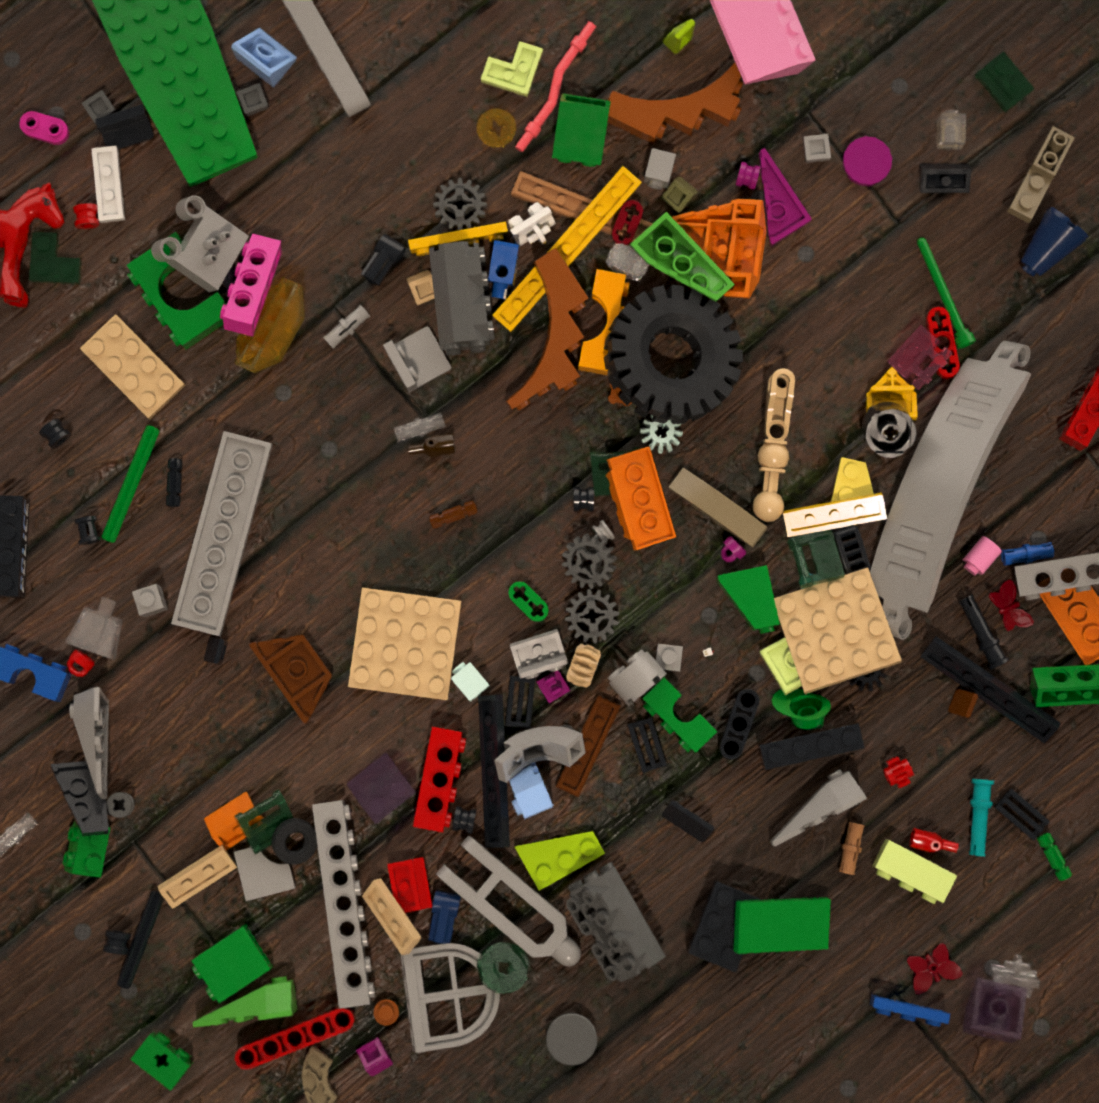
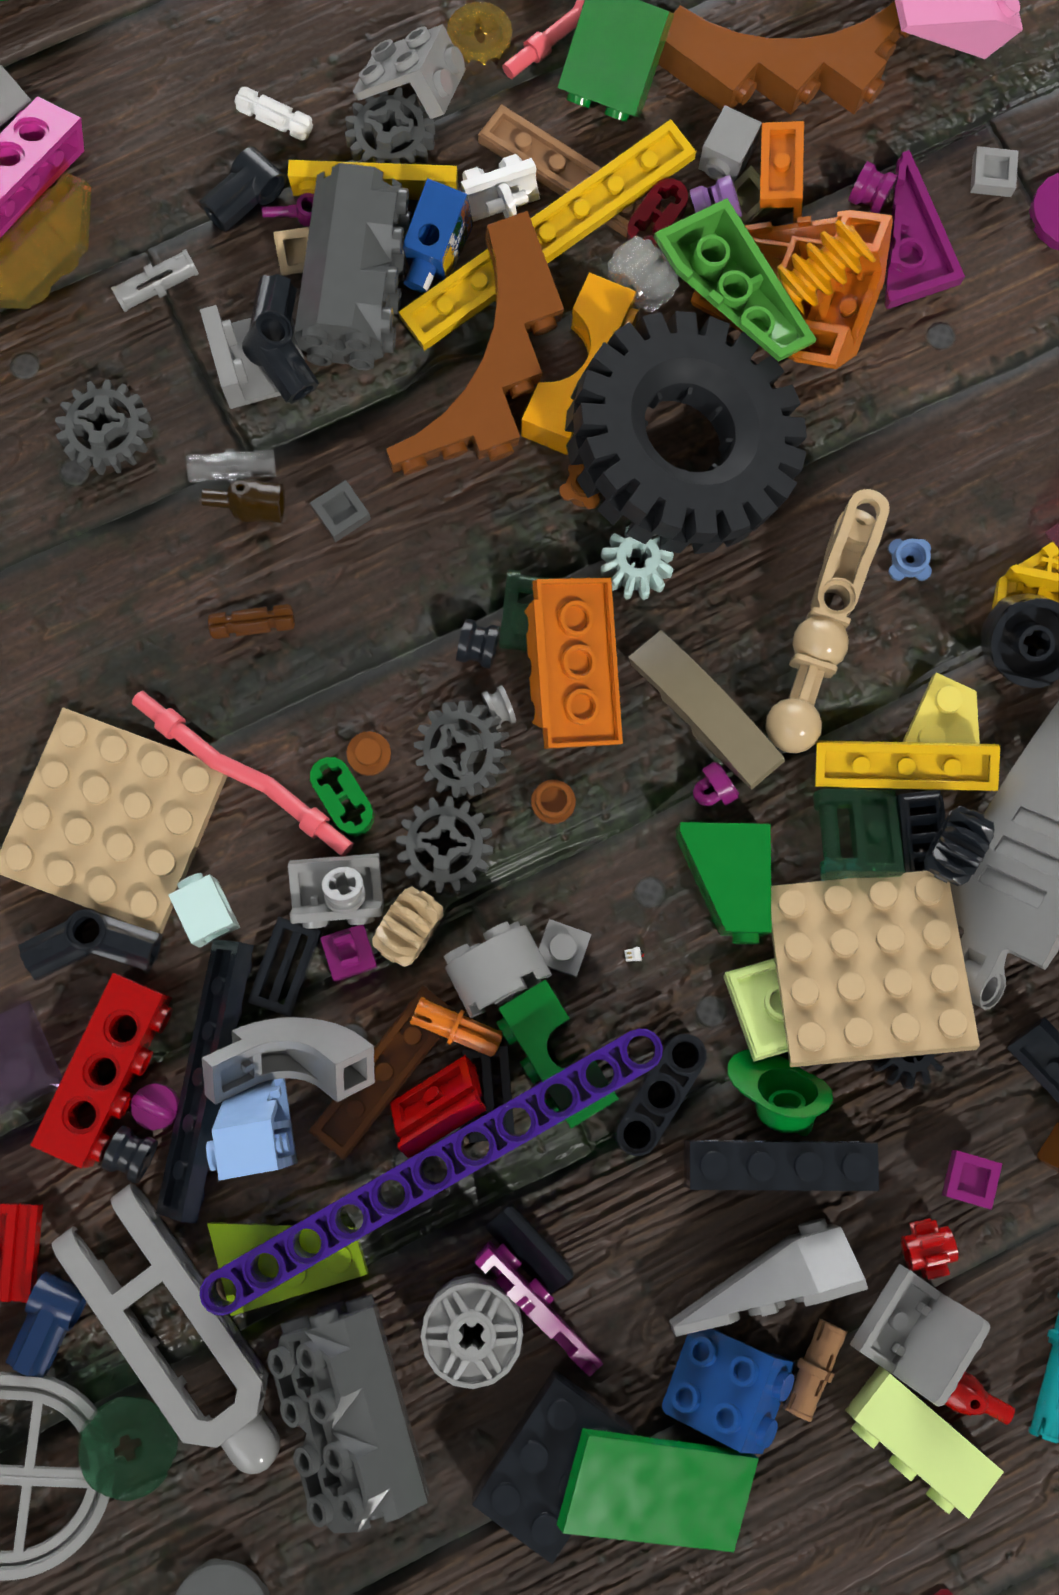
camera: 10 degrees right, 5 degrees down
none -> black piece [18,909,163,981]
none -> dark grey gear [55,379,153,475]
none -> magenta tile [131,1084,179,1130]
none -> coral bar [132,691,354,856]
none -> dark purple beam [199,1028,663,1316]
none -> white axle [234,87,313,140]
none -> black piece [242,274,319,404]
none -> magenta hand [262,193,314,227]
none -> dark grey plate [310,480,371,542]
none -> light grey bush [322,867,365,913]
none -> dark orange plate [347,731,391,776]
none -> light grey bracket [353,24,466,119]
none -> red plate [390,1055,486,1159]
none -> orange axle [410,996,503,1056]
none -> light grey wheel [421,1273,523,1389]
none -> magenta wing [475,1241,603,1377]
none -> dark orange plate [531,780,576,824]
none -> blue bracket [662,1328,795,1454]
none -> medium lavender wheel [690,175,742,217]
none -> orange panel [760,121,804,223]
none -> light orange piece [777,220,876,315]
none -> light grey bracket [850,1264,990,1407]
none -> medium blue plate [888,538,932,581]
none -> black gear [924,806,995,886]
none -> magenta tile [942,1150,1002,1210]

